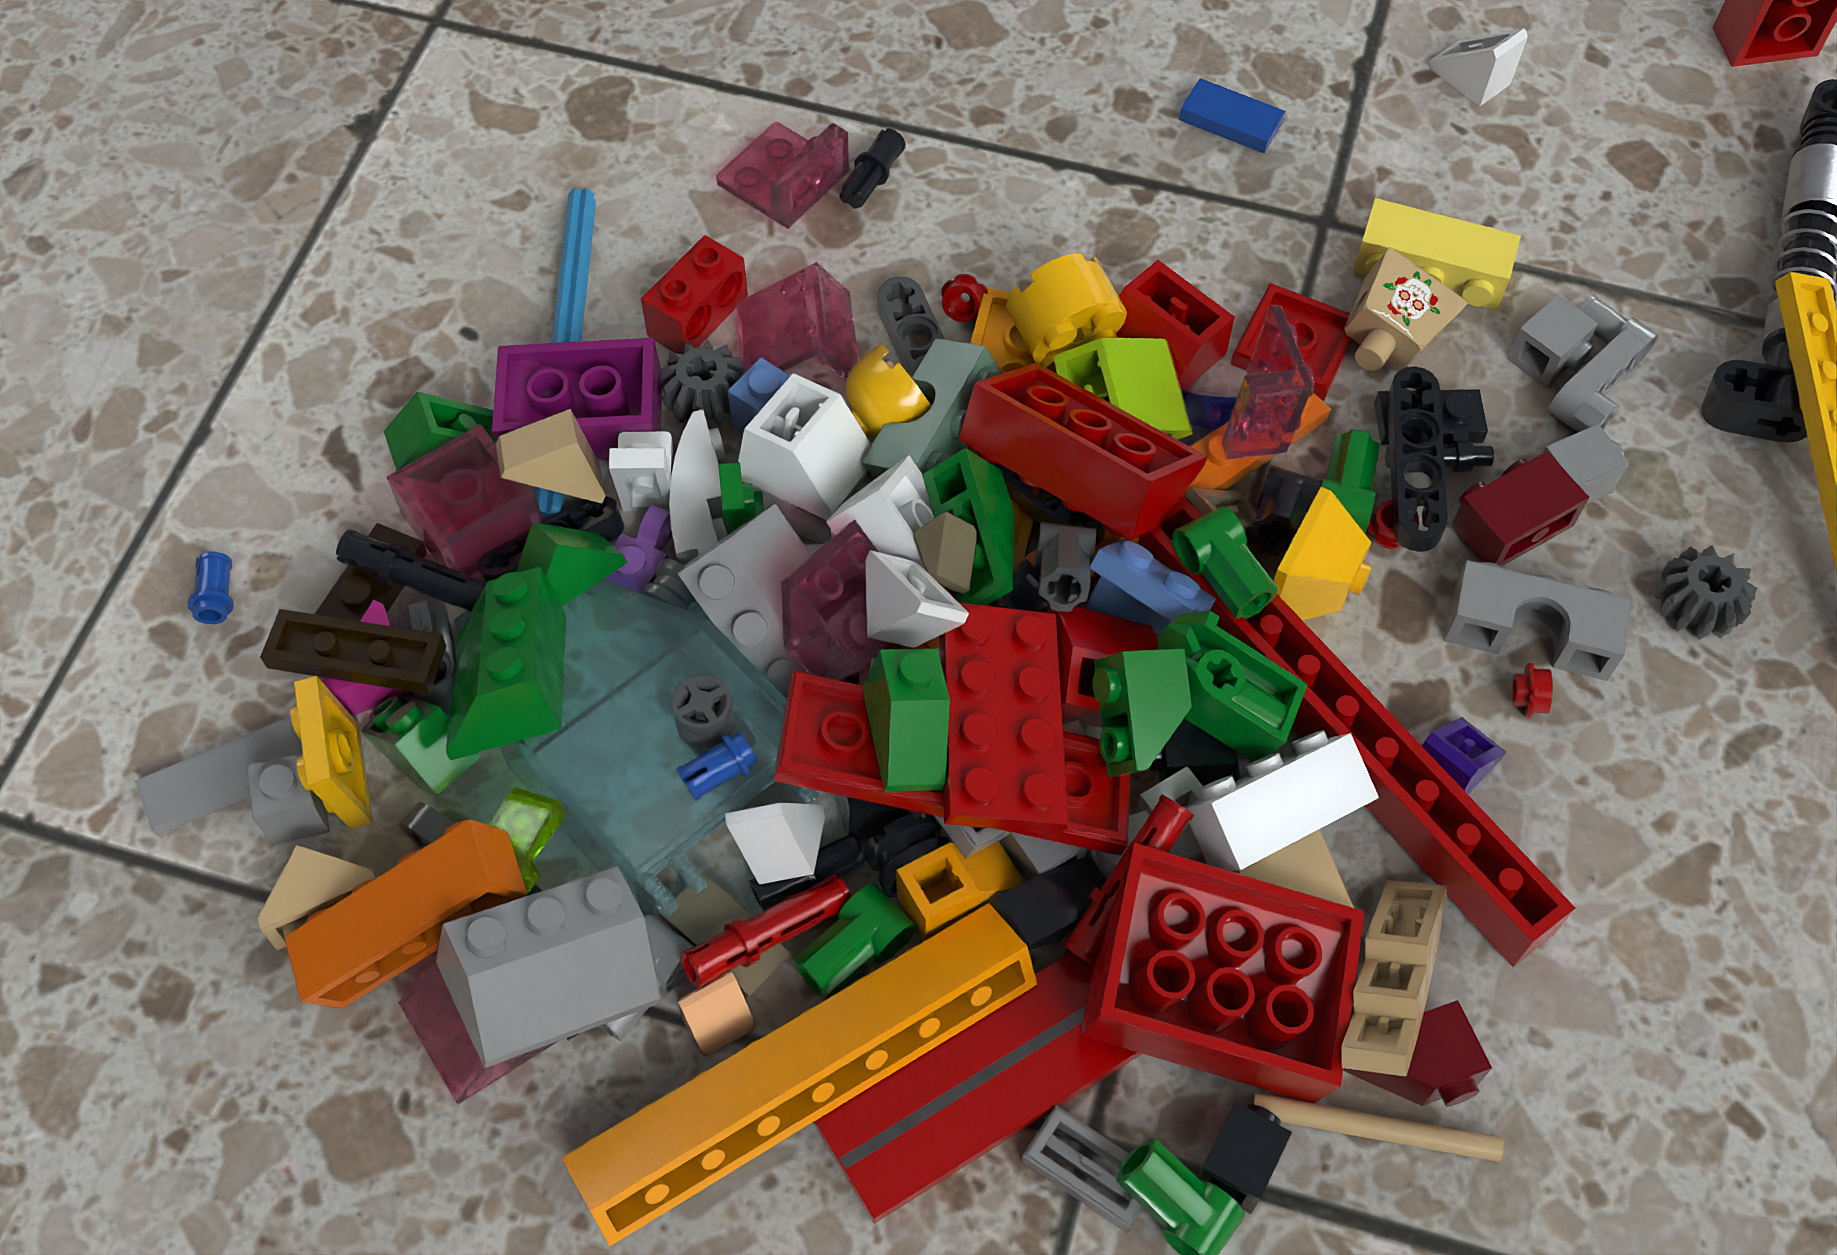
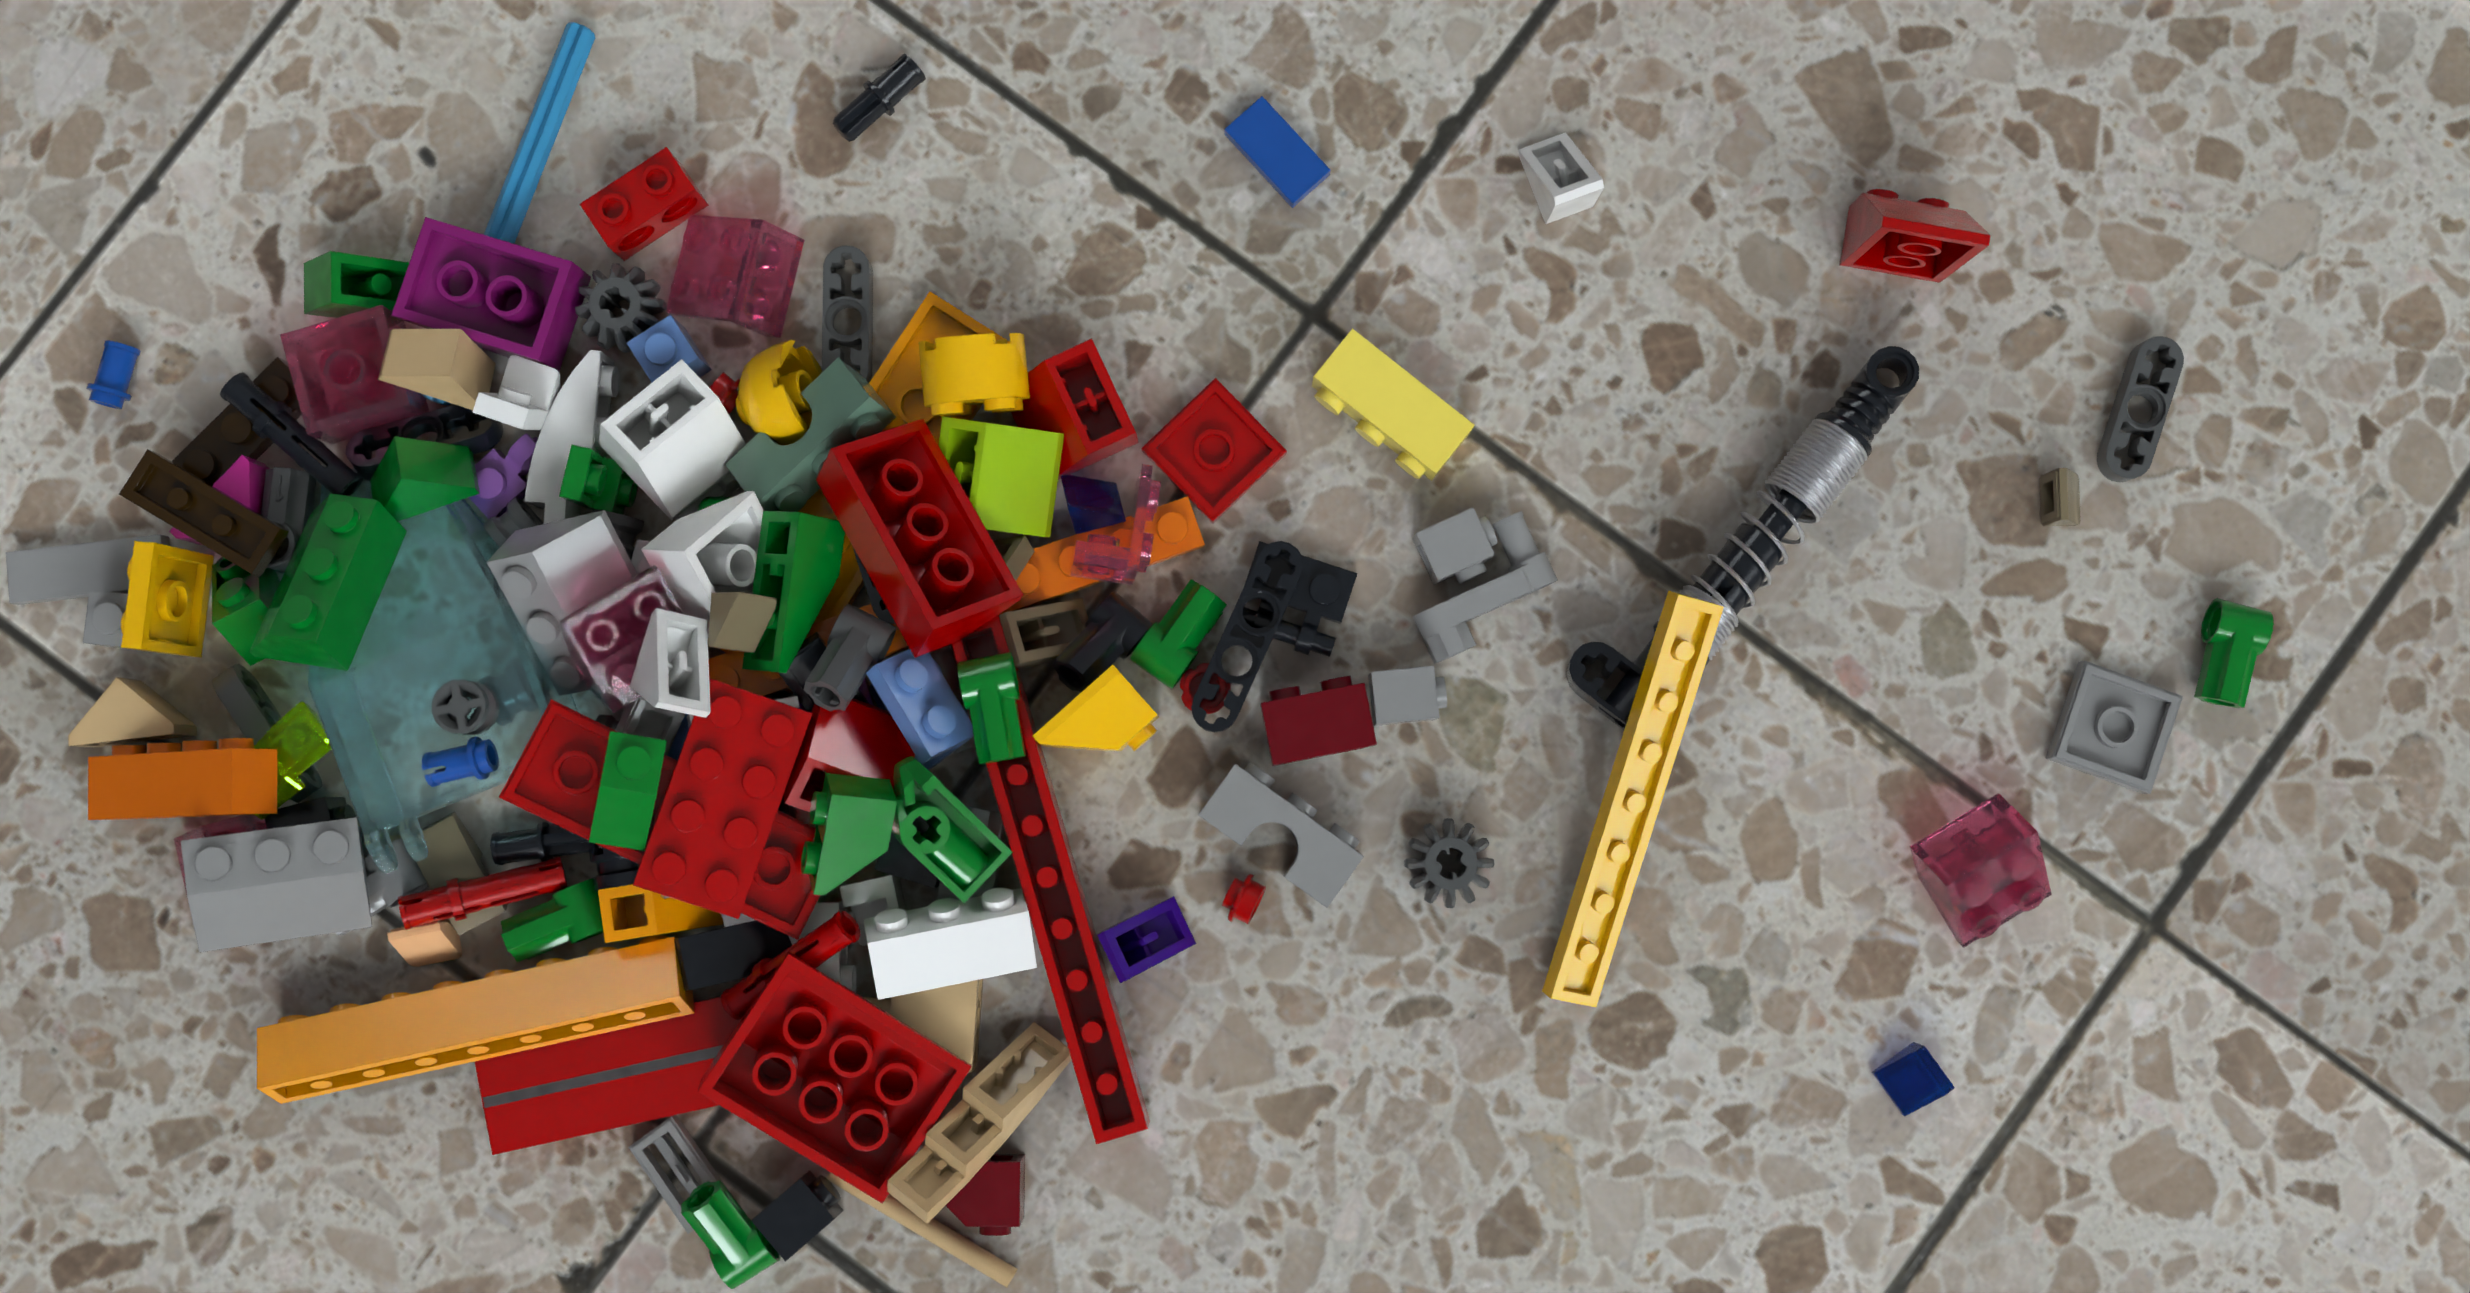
camera: 20 degrees right, 25 degrees up
clear pink bracket [716,122,849,229] -> none
white slope [725,803,825,884] -> none
red plate [941,274,988,322] -> none
tan torso [1344,247,1468,372] -> none

